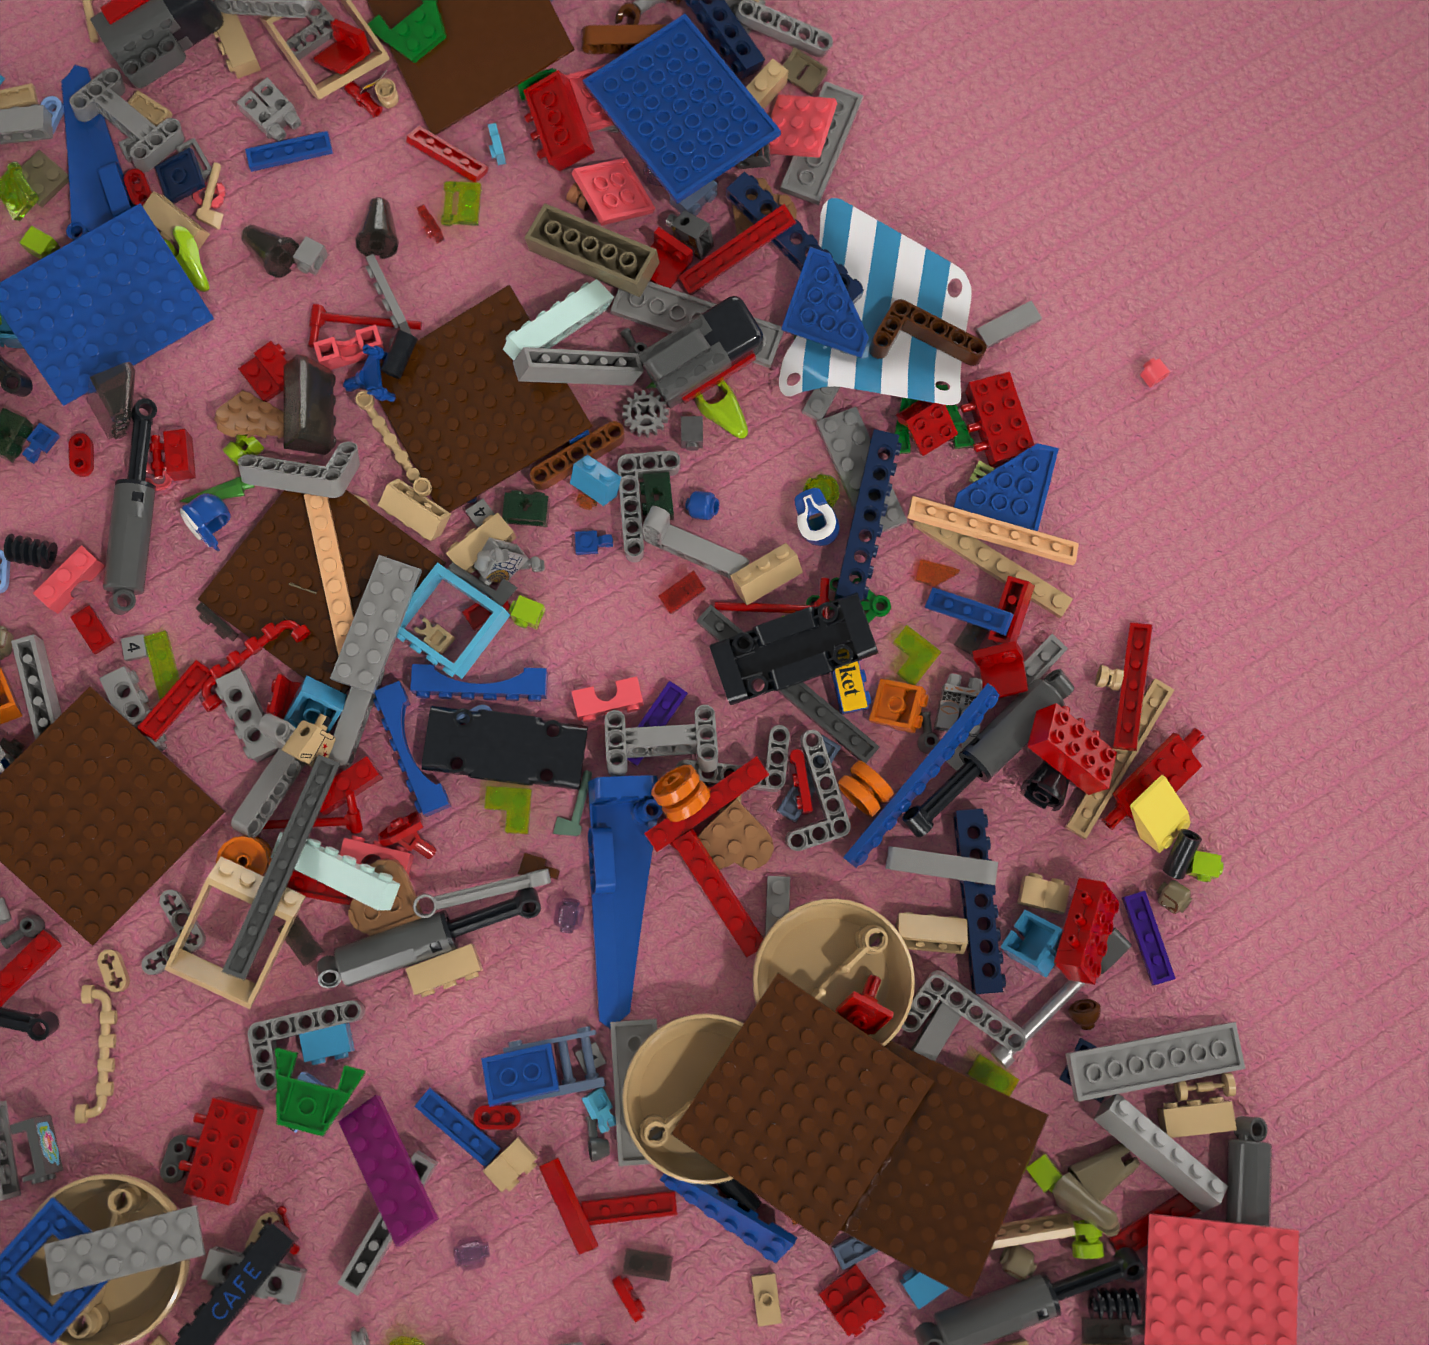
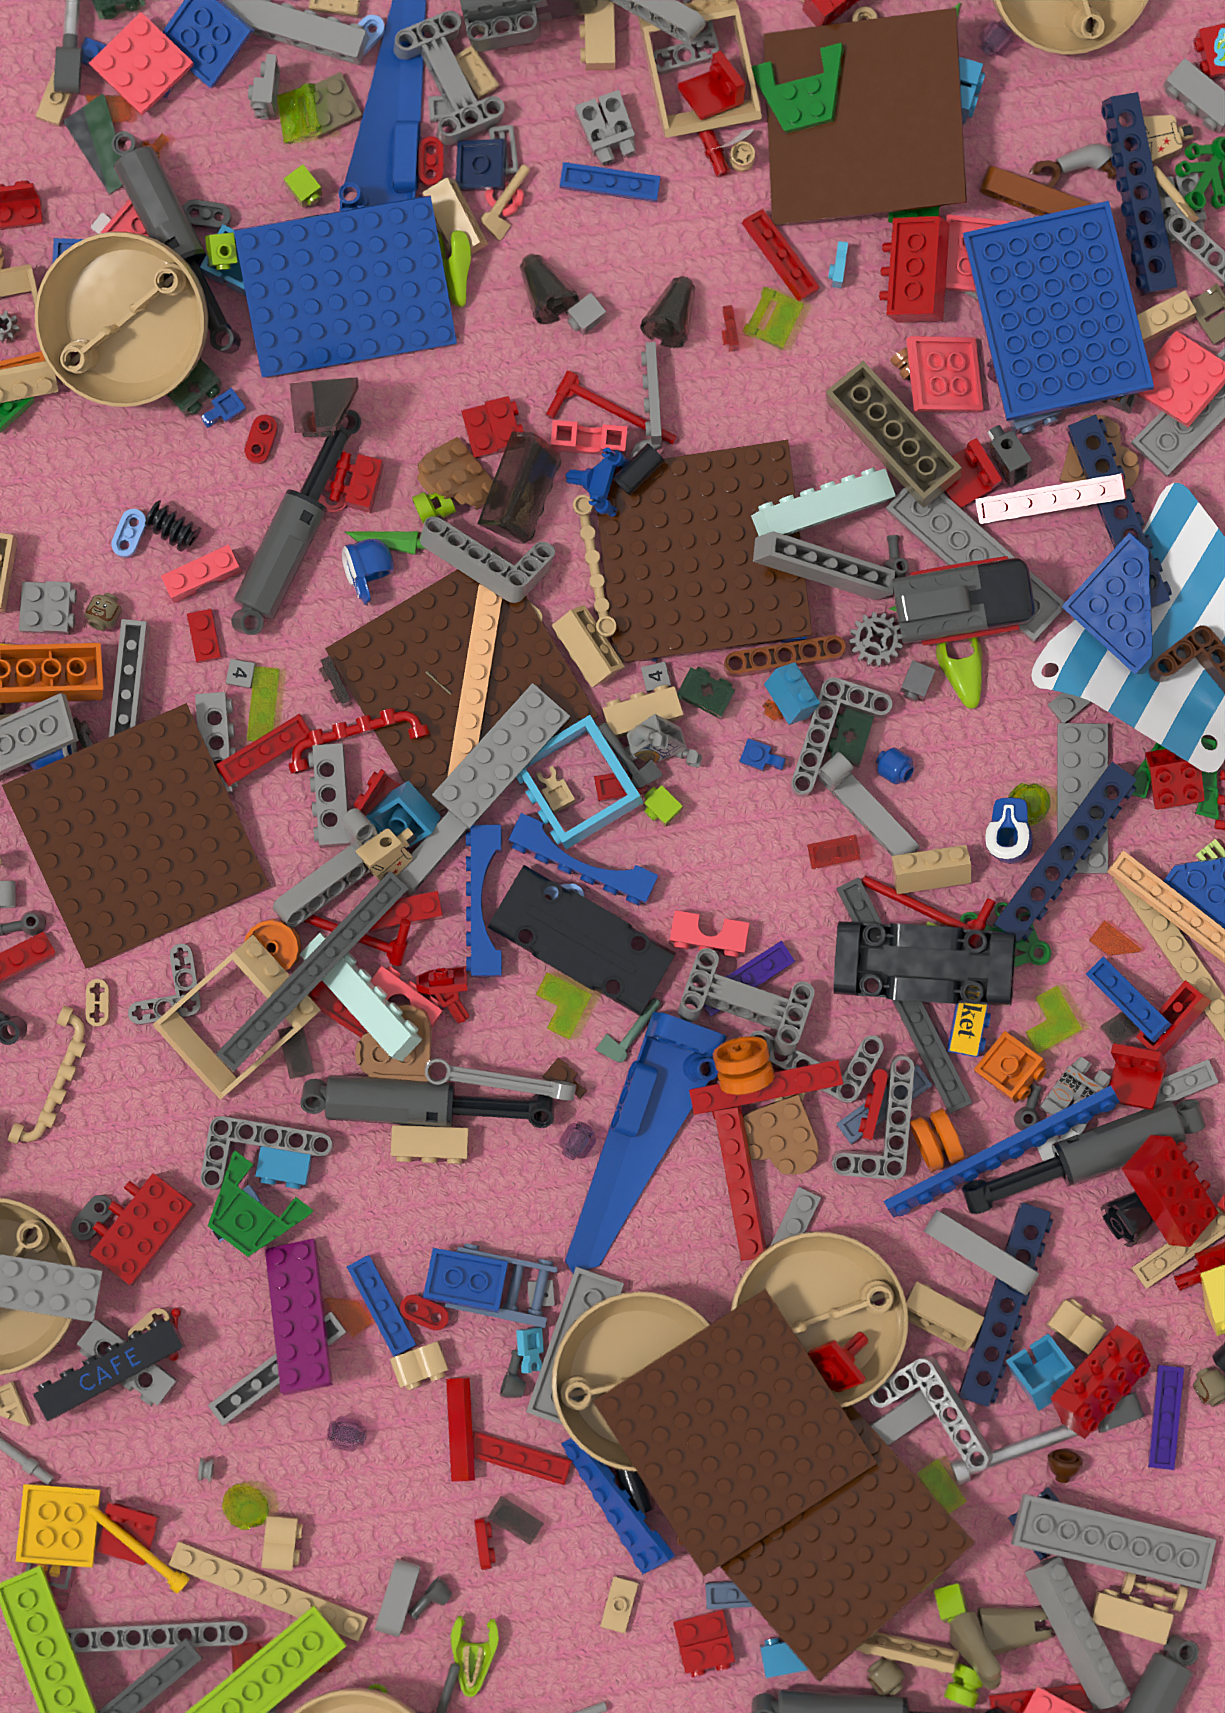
camera: 30 degrees right, 5 degrees up
none -> clear orange tile [325,1297,373,1337]

